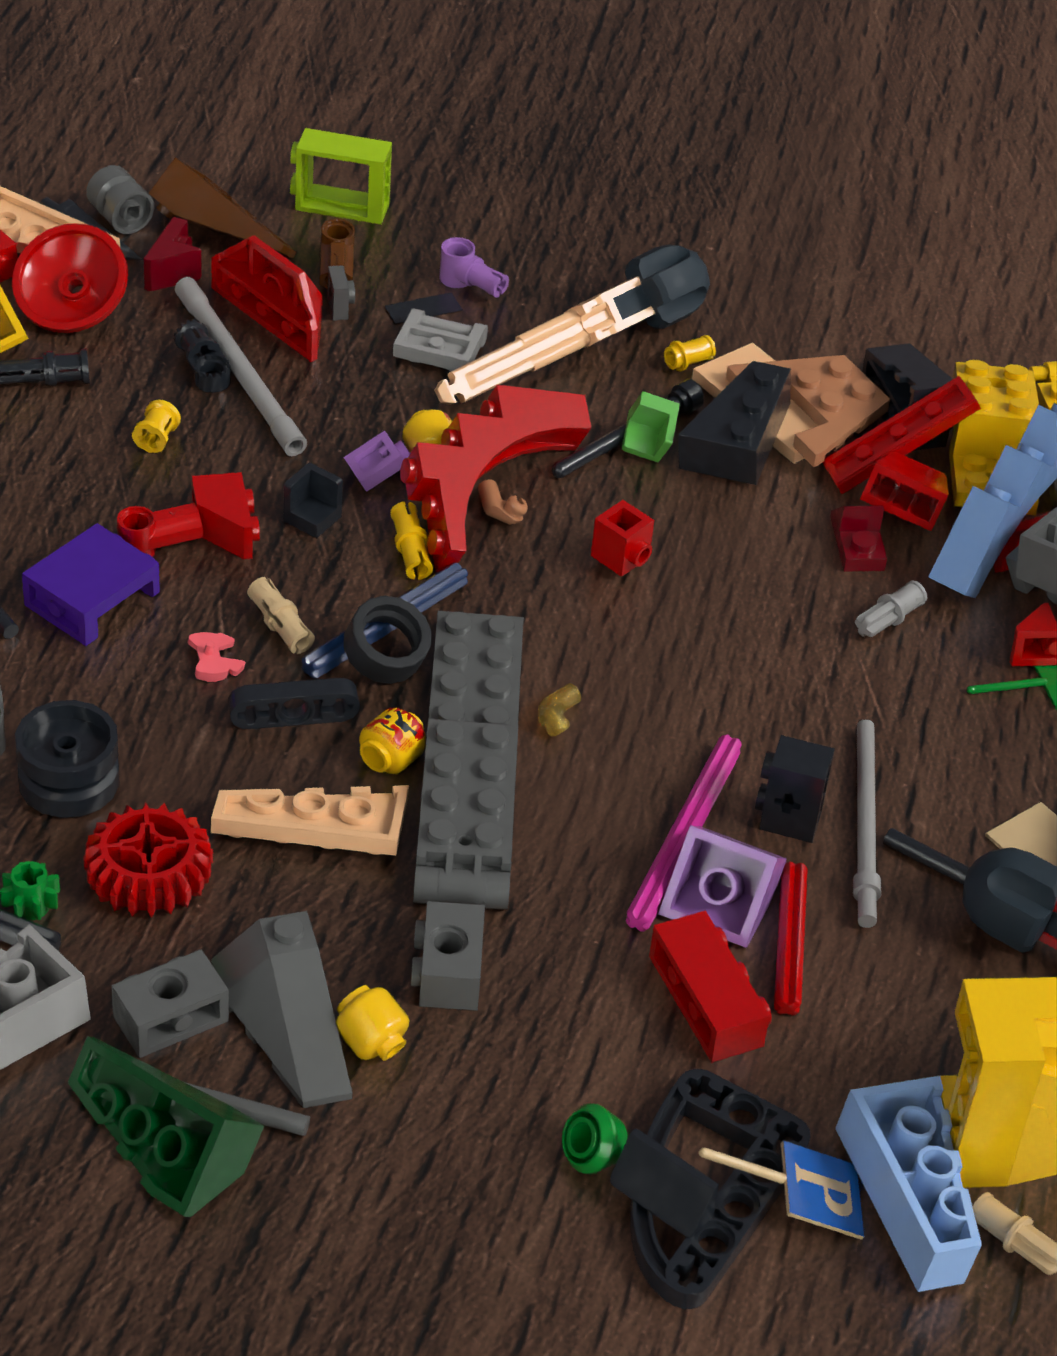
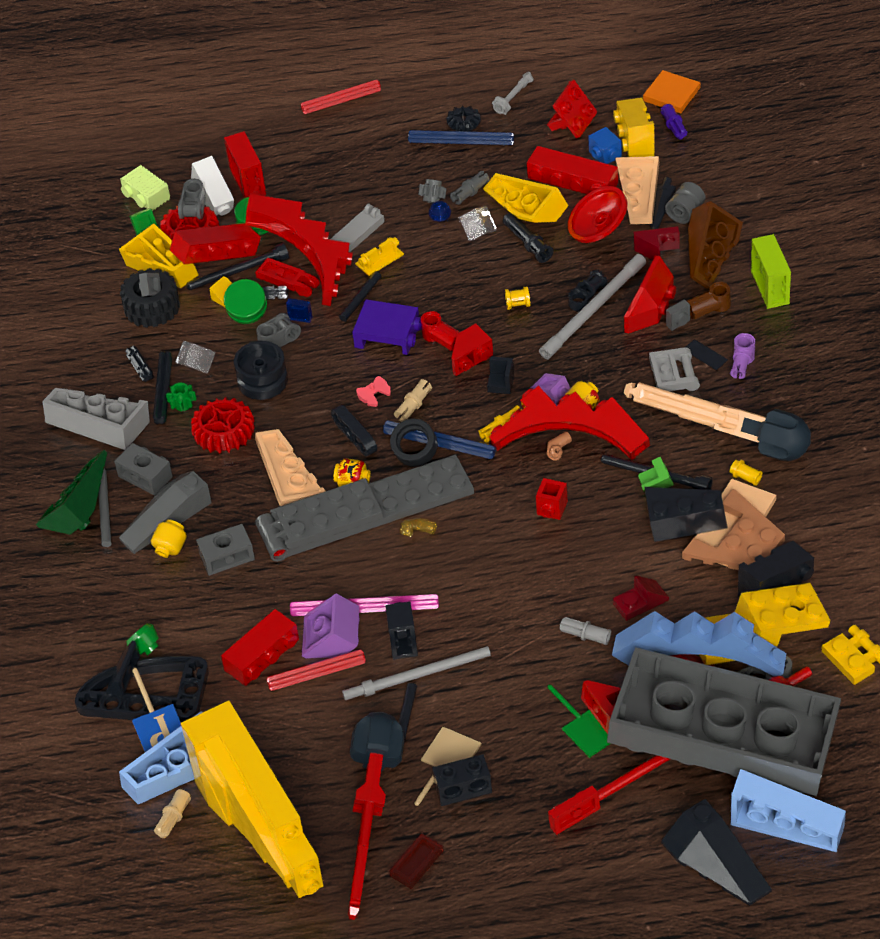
camera: 75 degrees right, 5 degrees up
red tile [822,376,981,494] -> none
red torso [860,452,949,531] -> none

